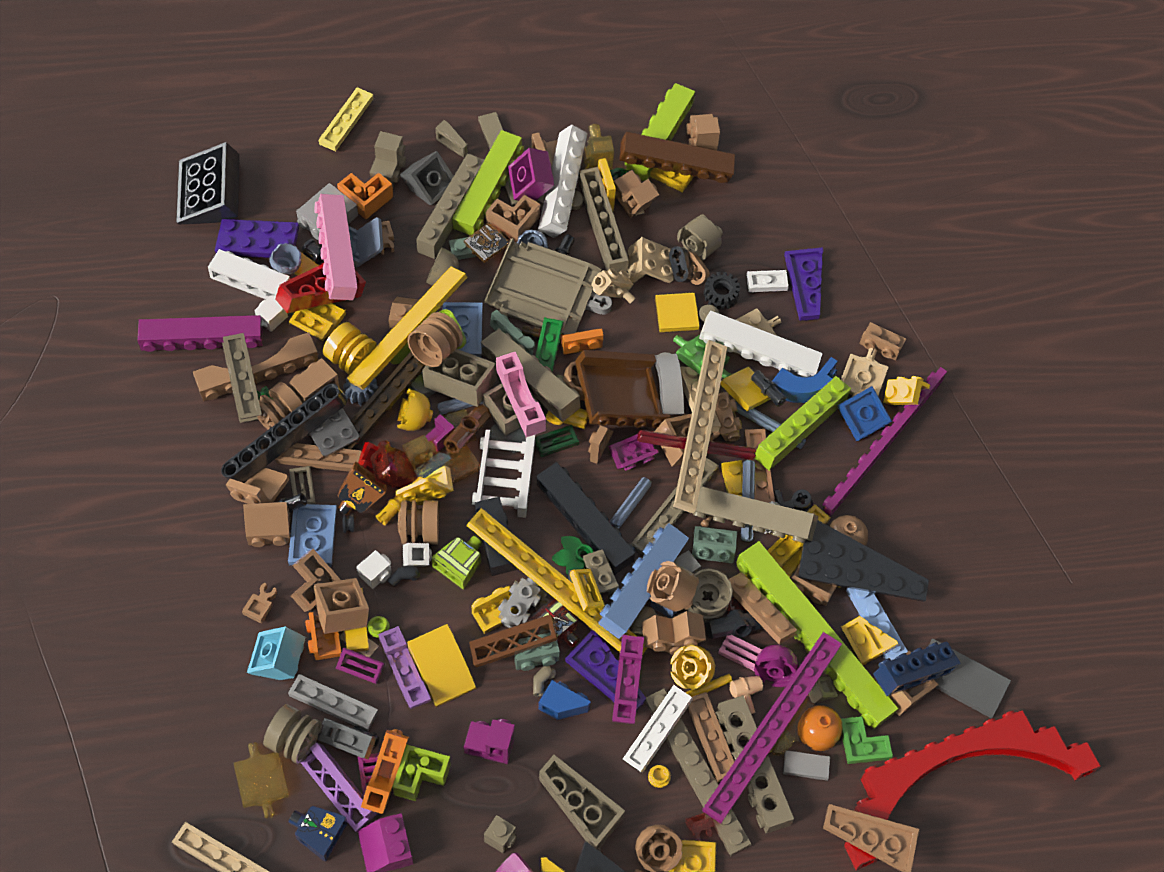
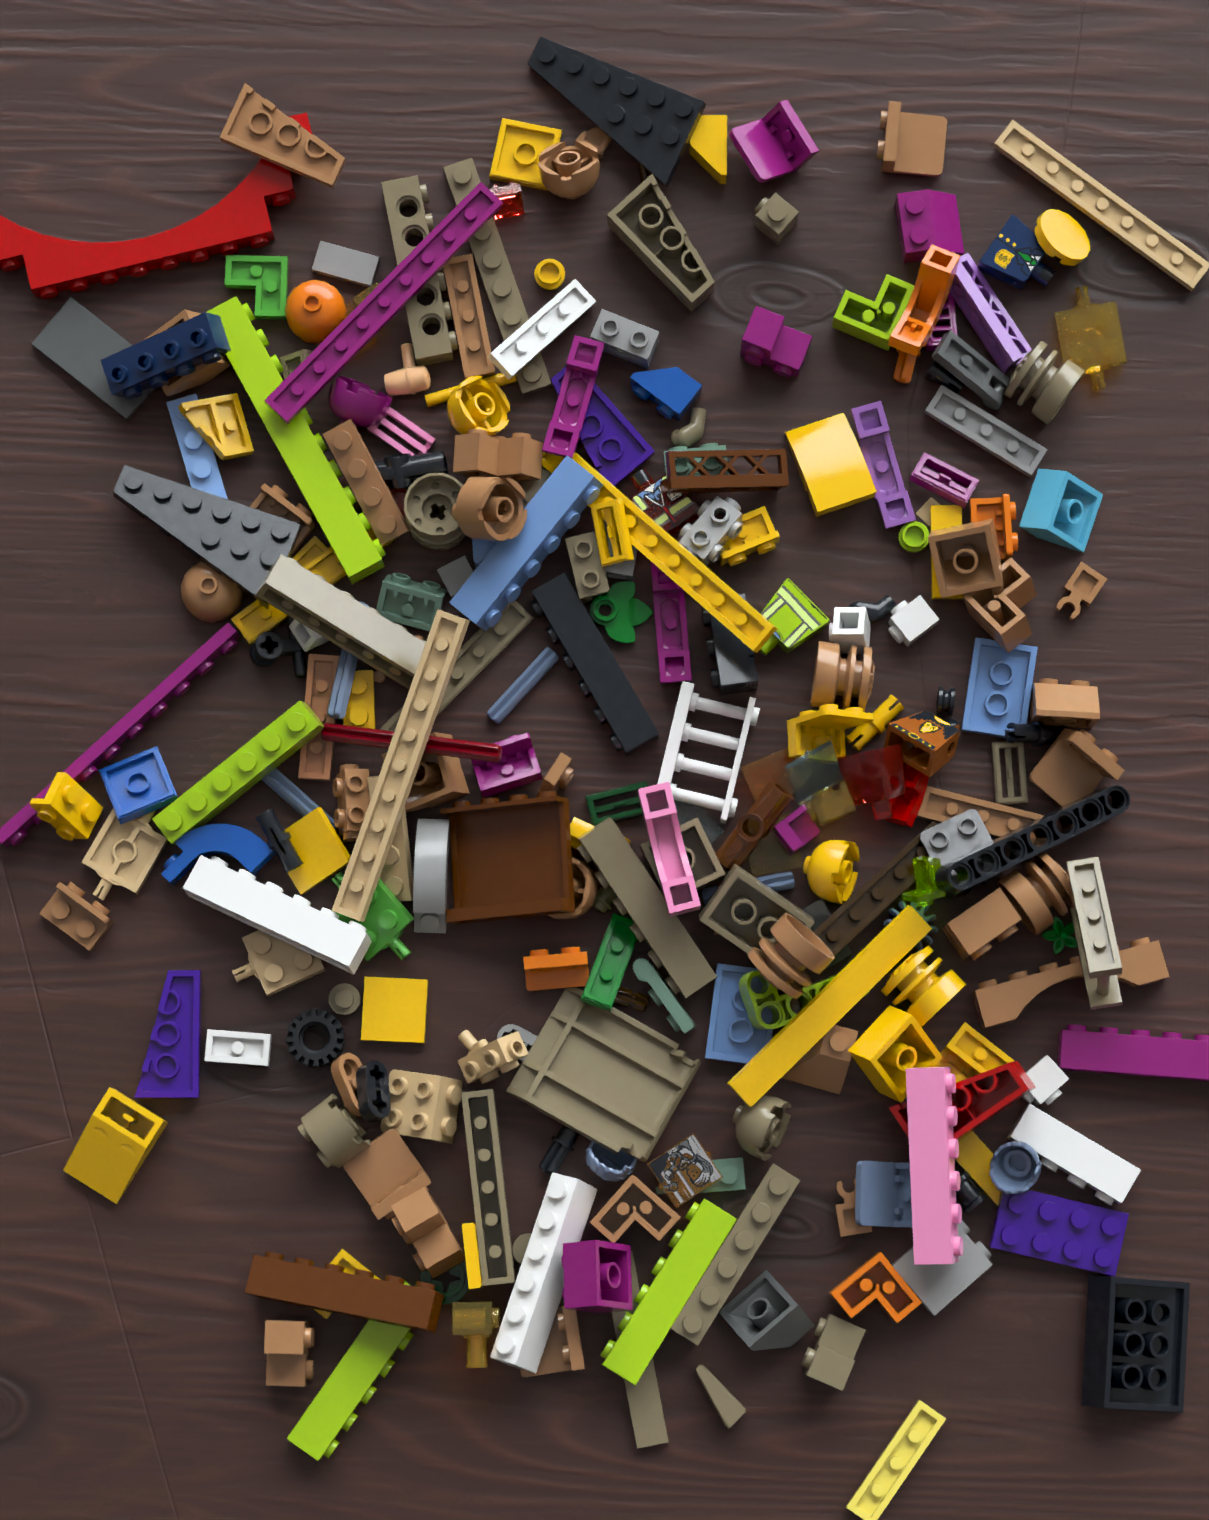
camera: 165 degrees left, 20 degrees up
none -> yellow slope [63,1087,168,1204]
none -> medium nougat bracket [343,1129,431,1220]
none -> light grey brick [590,309,659,369]
none -> magenta slope [651,562,692,684]
none -> yellow brick [848,1005,943,1103]
none -> clear neon green bracket [902,856,945,907]
none -> yellow tile [1034,209,1090,266]

